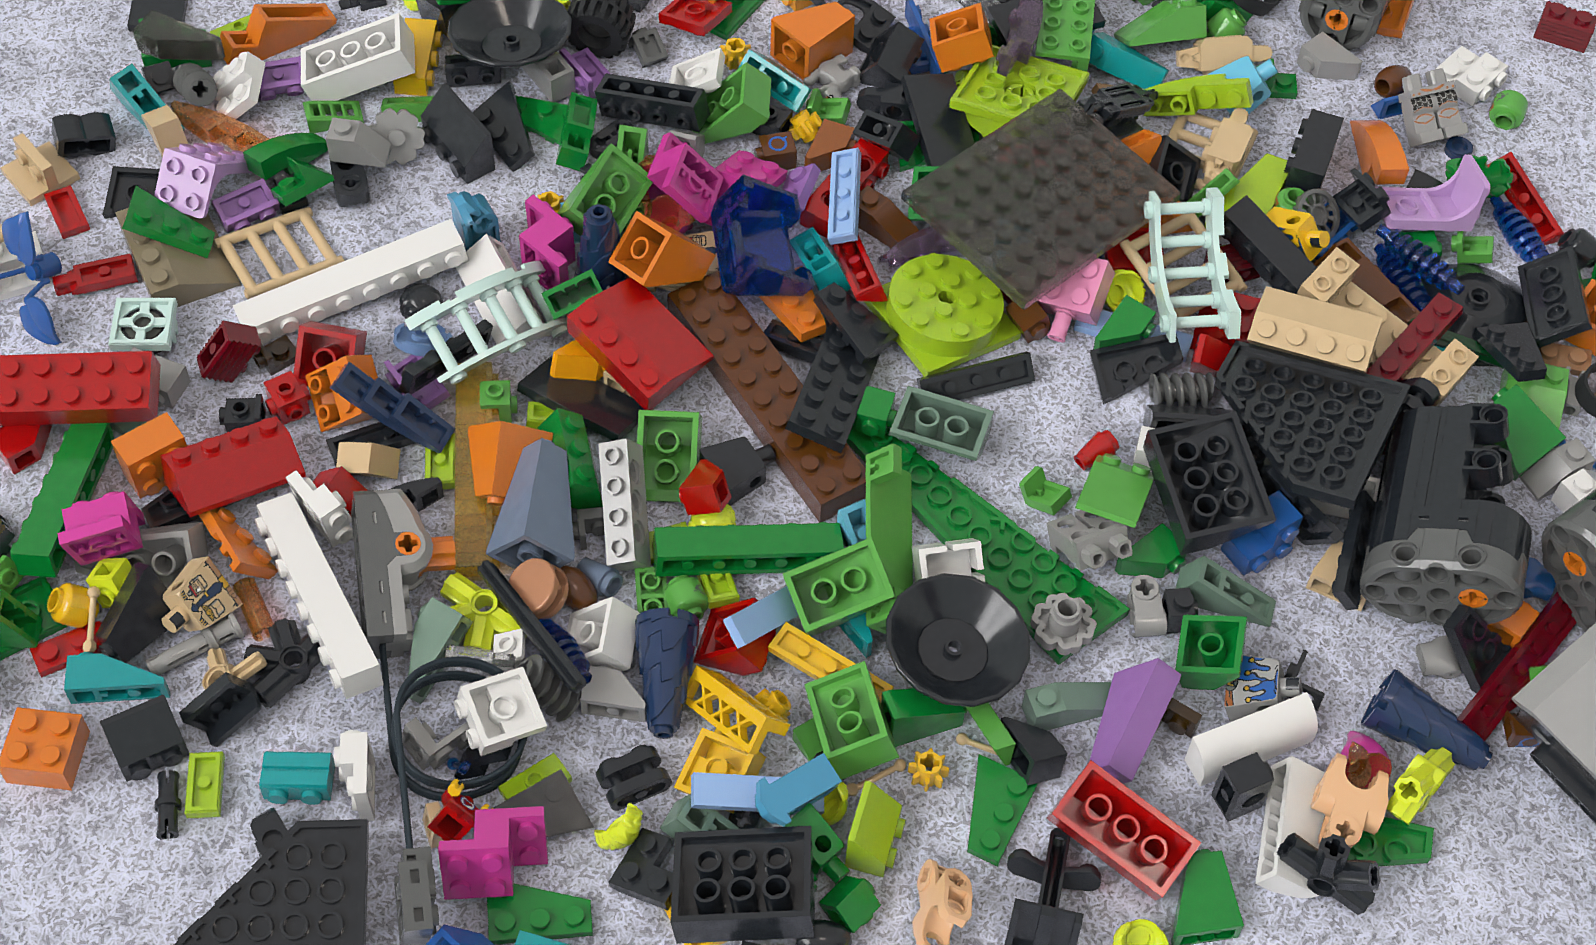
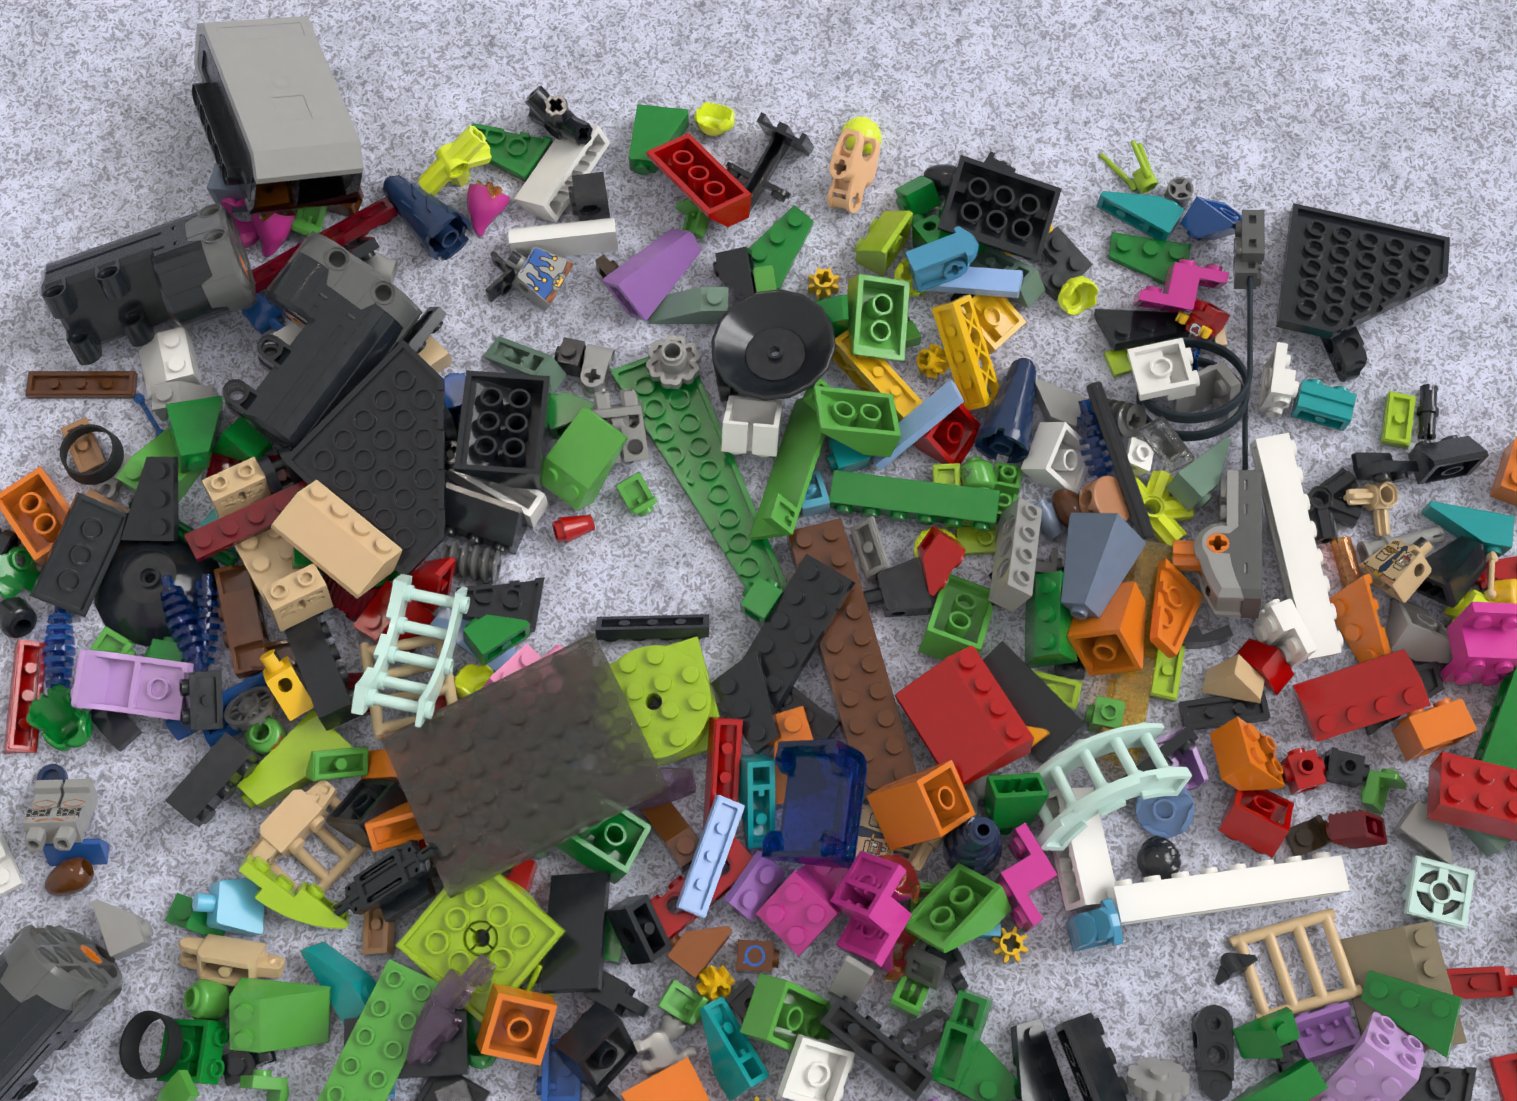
camera: 160 degrees left, 15 degrees up
light grey slope [326,118,392,168] -> none
dark blue slope [330,362,455,454] -> none
black brick [595,745,672,811] -> none
sand green slope [889,386,994,461] -> none
green slope [1175,615,1248,690] -> none
light nougat piece [1311,753,1389,848] -> none
orange slope [1350,120,1409,185] -> none
none -> light grey slope [850,516,890,580]
none -> orange wing [1149,558,1203,658]
none -> black piece [1215,953,1258,985]
none -> bright green bracket [1361,768,1407,814]

